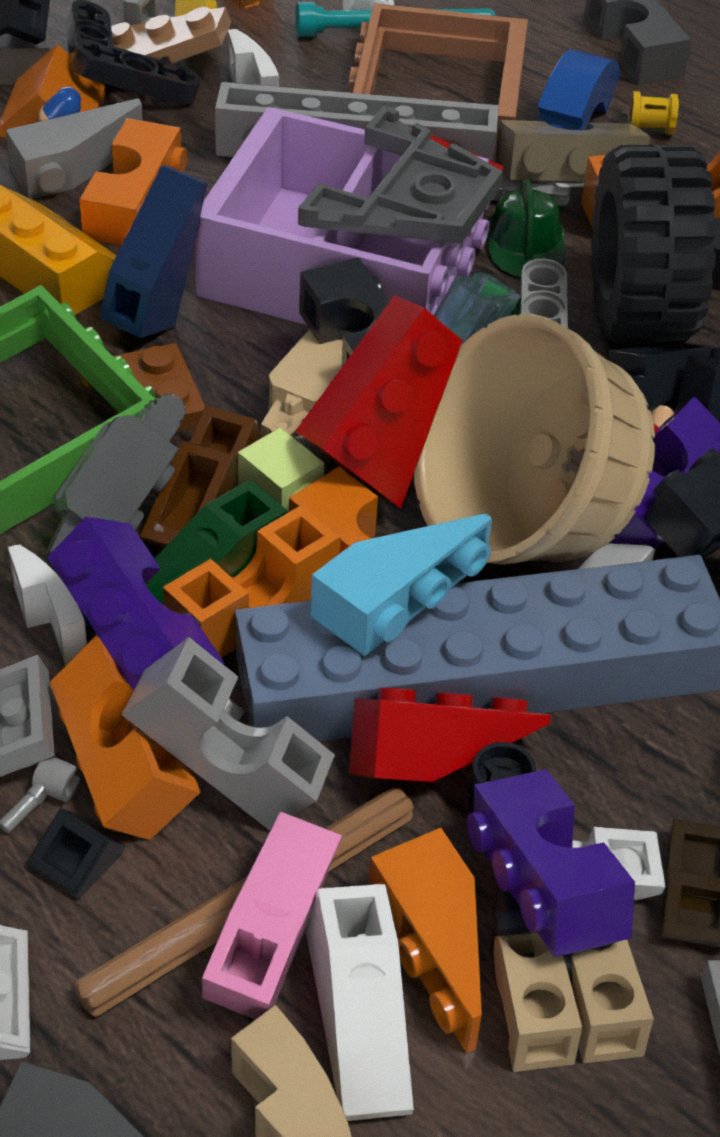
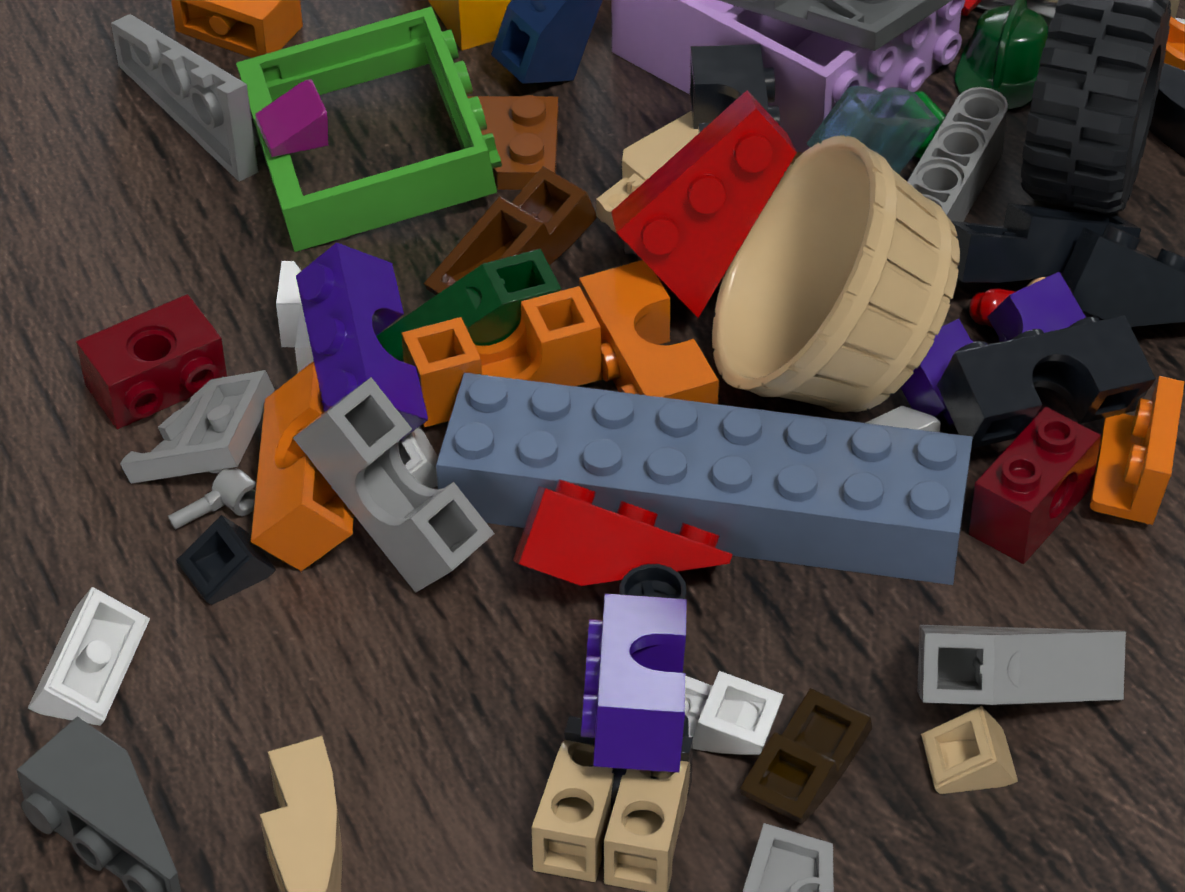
camera: 25 degrees right, 0 degrees up
dark grey hinge [45,393,187,556] -> none
medium nougat axle [75,787,414,1016] -> none
bright pink slope [202,811,342,1020] -> none
yellowish green brick [238,428,324,512] -> none
white slope [306,884,414,1121] -> none
medium azure slope [310,513,492,656] -> none
orange slope [369,828,482,1054] -> none

